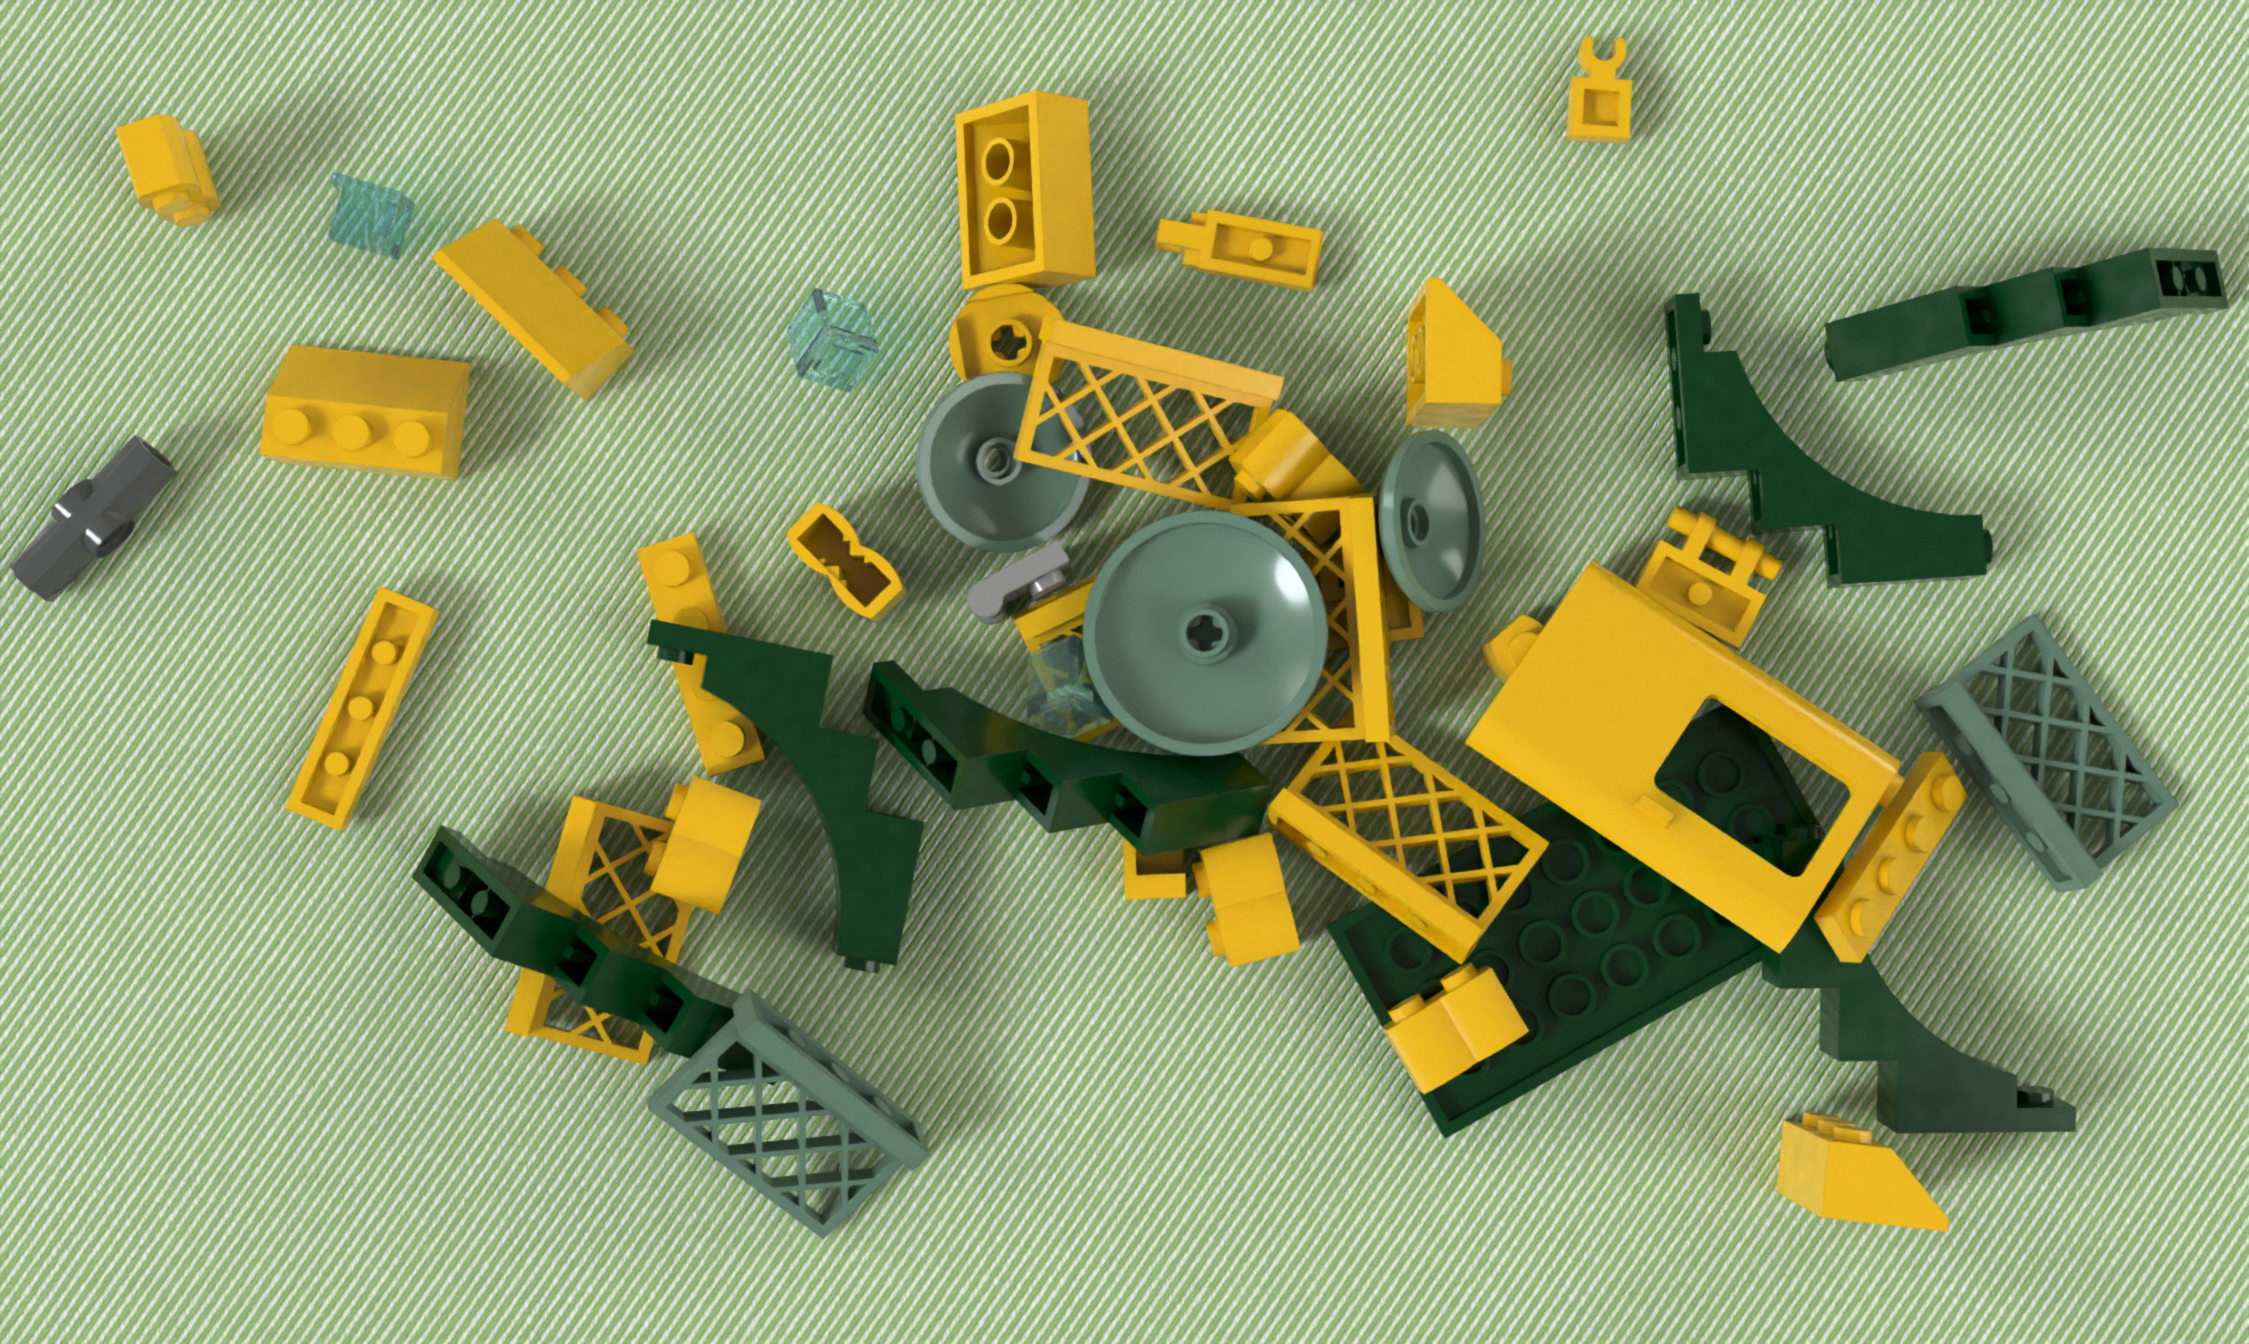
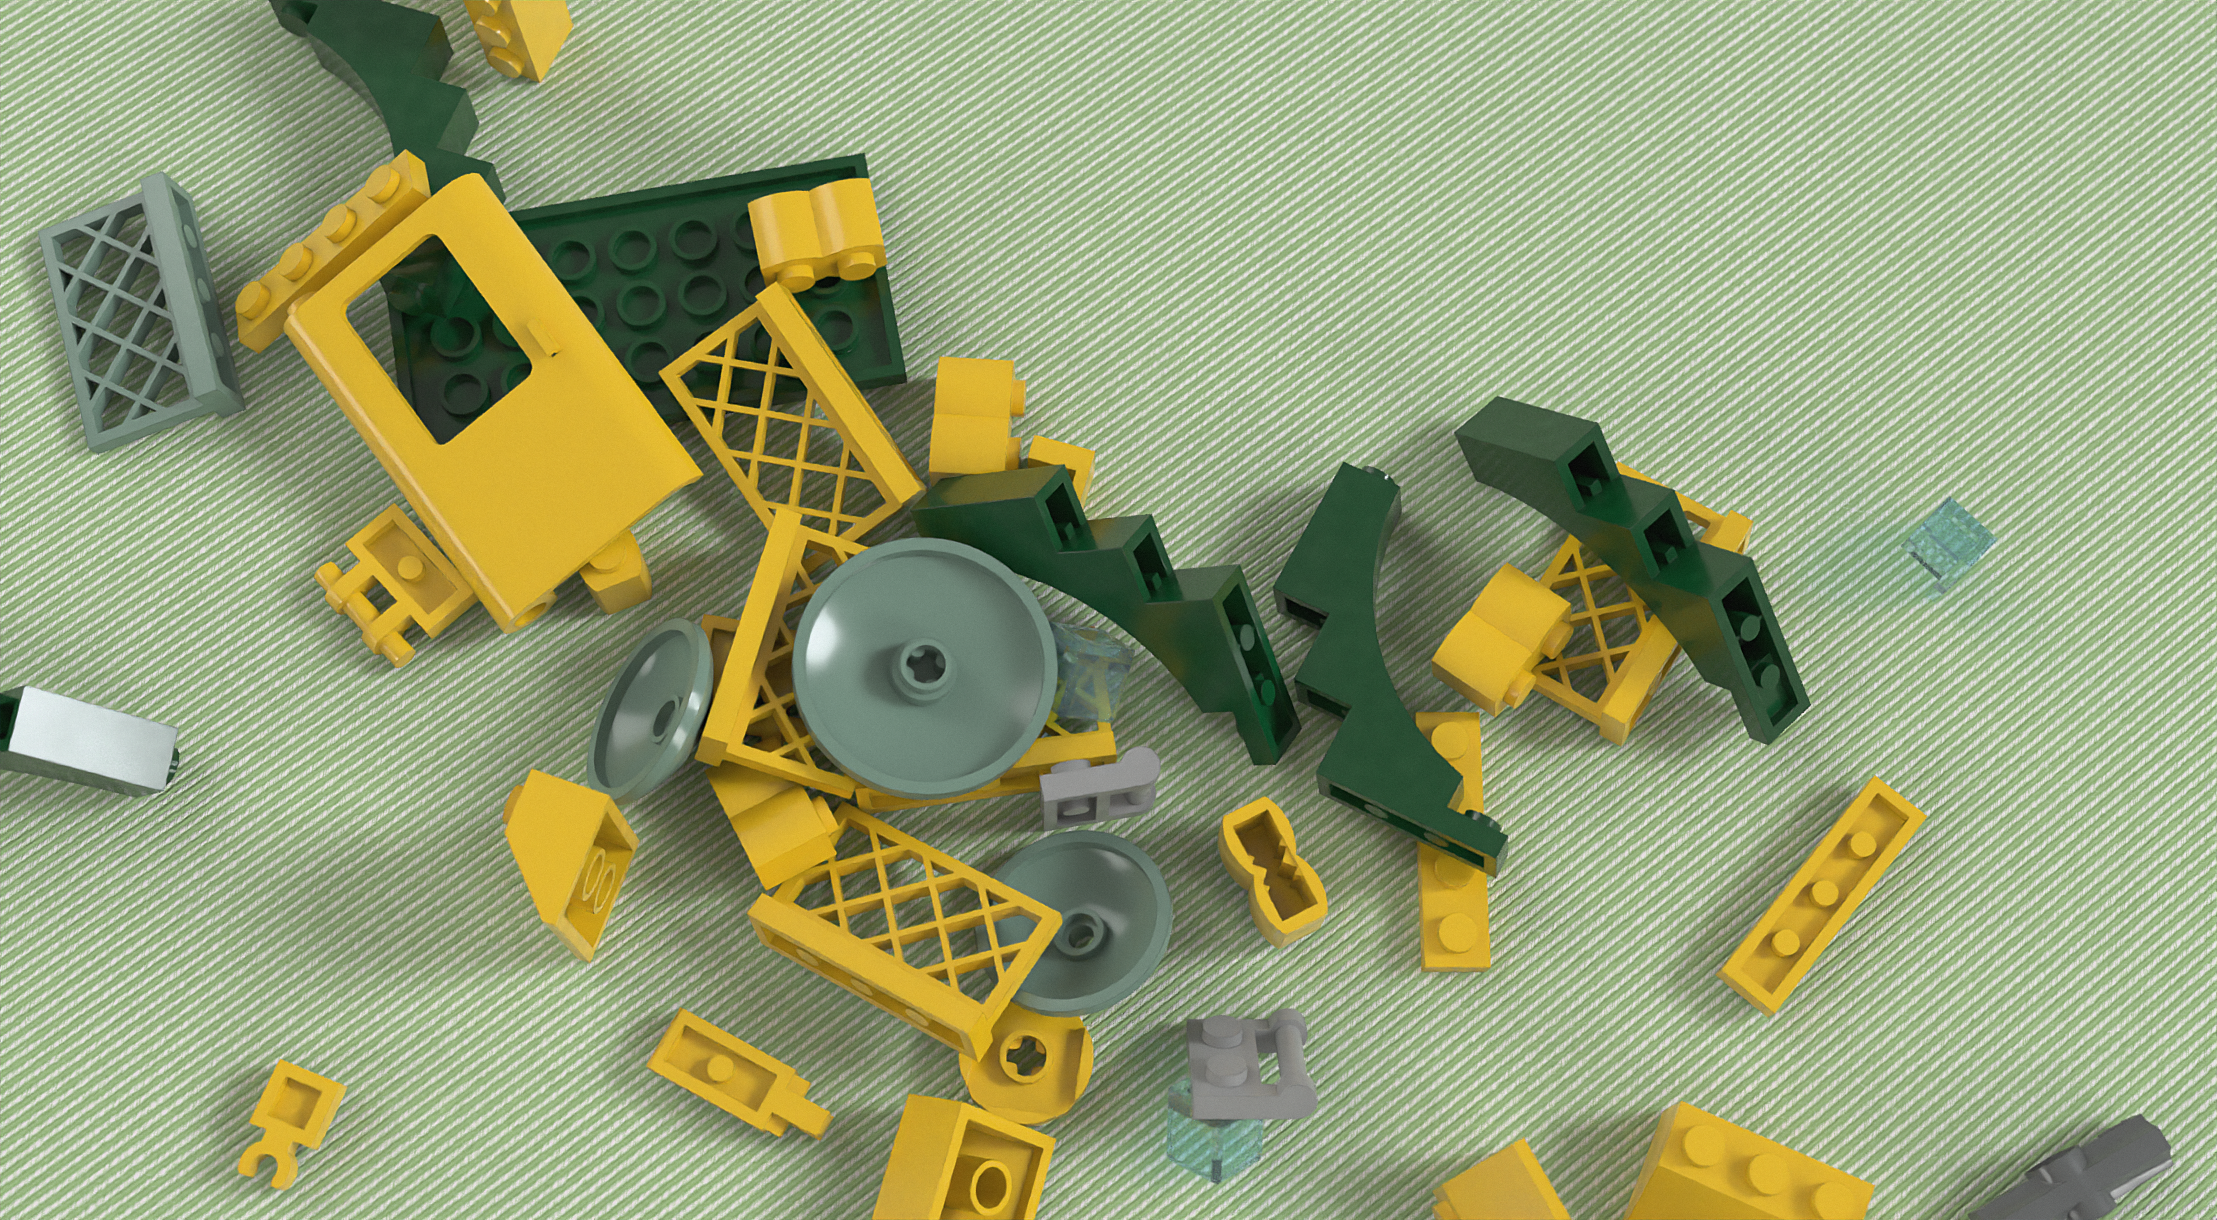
camera: 160 degrees left, 15 degrees down
sand green fence [647,989,930,1239] -> none
dark green arch [1664,293,1993,589] -> none
none -> light grey plate [1186,1008,1318,1119]
none -> clear light blue panel [1901,496,1998,603]

